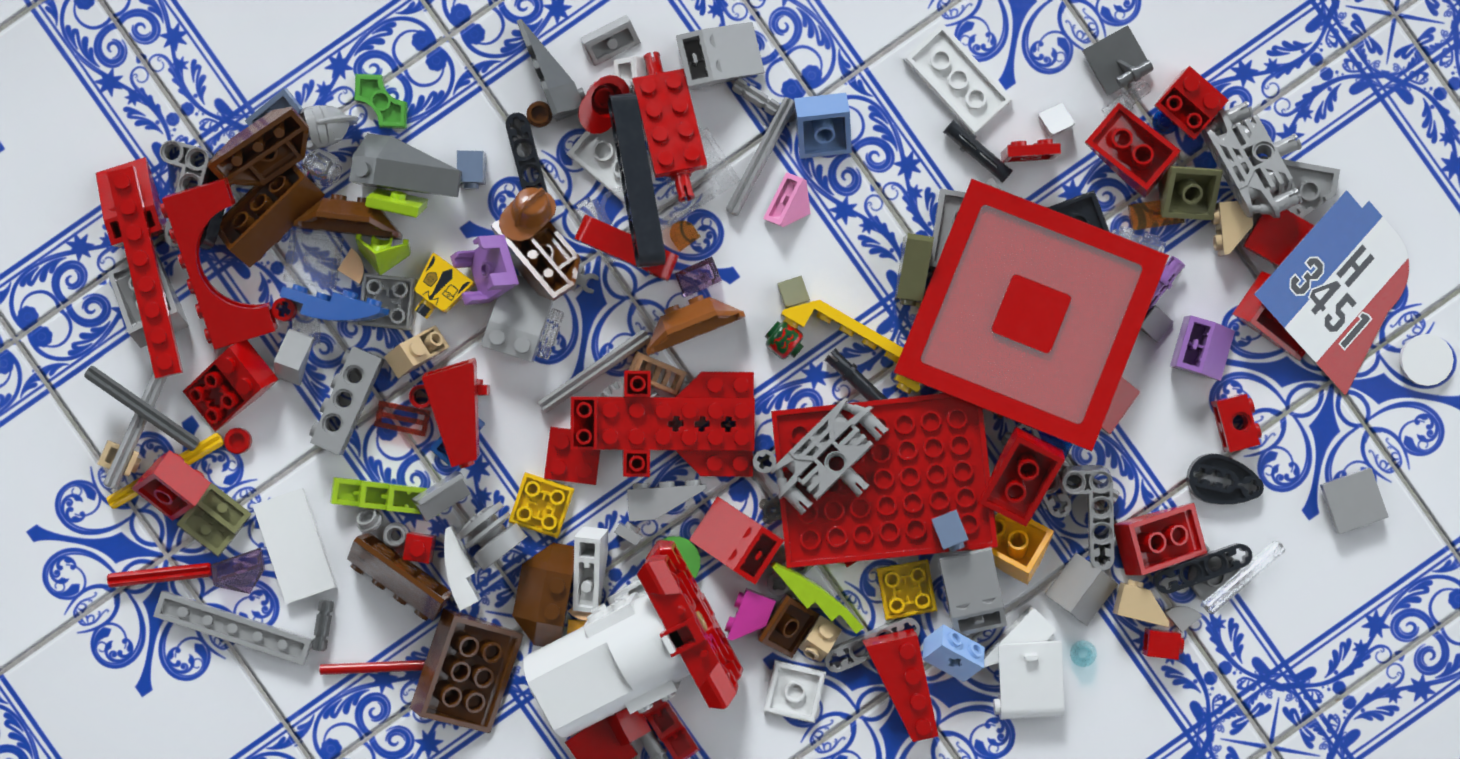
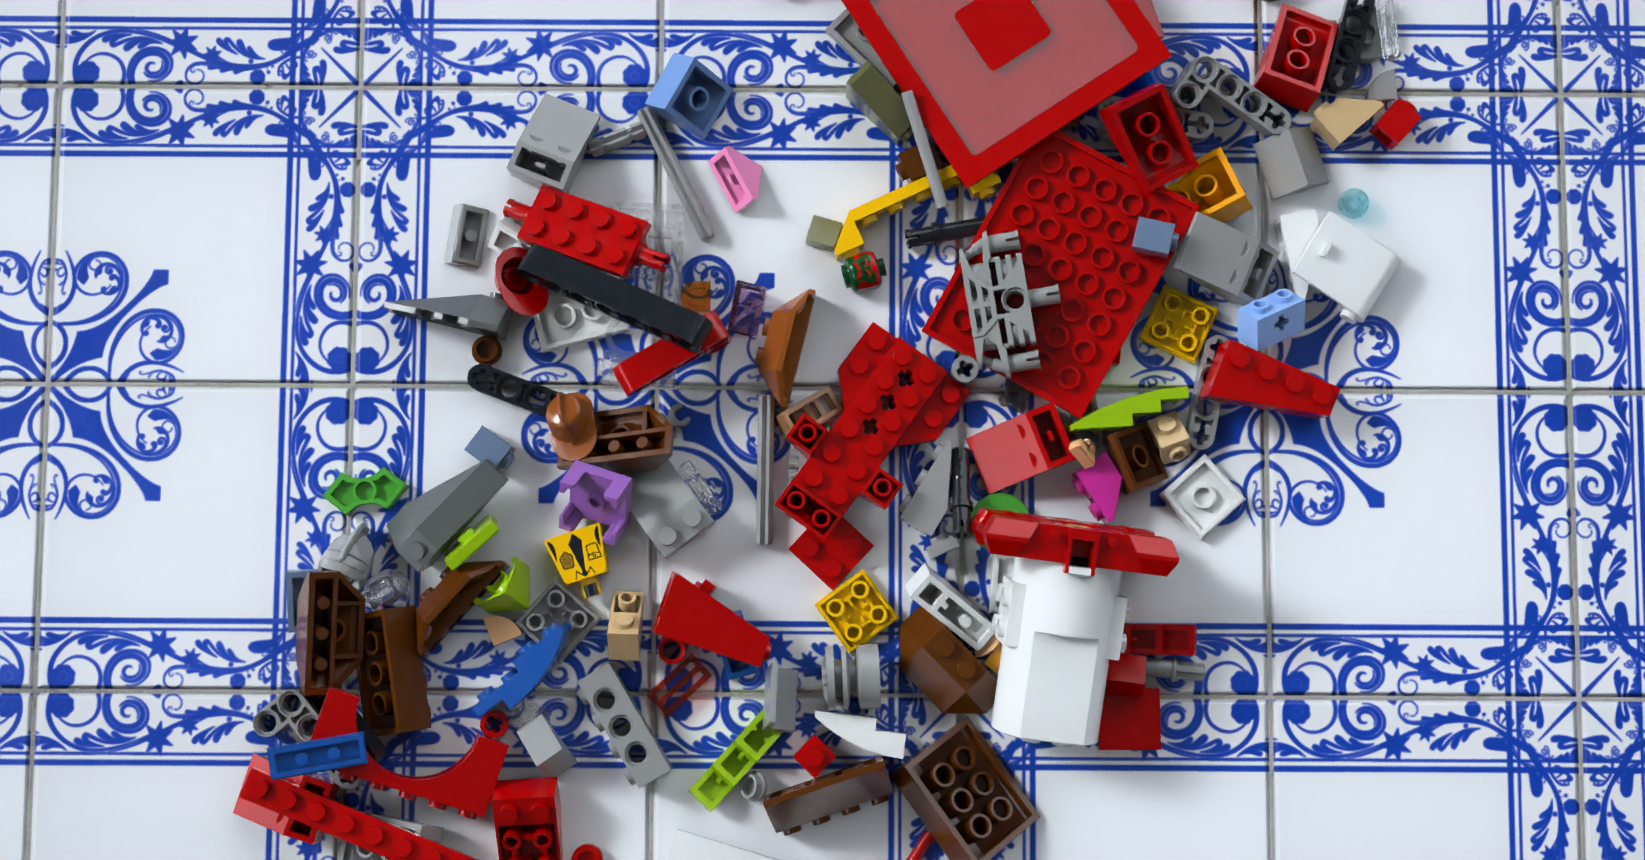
camera: 60 degrees left, 5 degrees down
clear plate [283,230,344,290] -> none
light grey plate [383,522,409,549] -> none
none -> blue tile [267,731,368,781]
none -> reddish brown brick [895,139,944,184]
none -> light grey bar [901,90,949,209]
none -> black pin [949,447,973,539]
none -> light nougat tile [1069,438,1096,469]

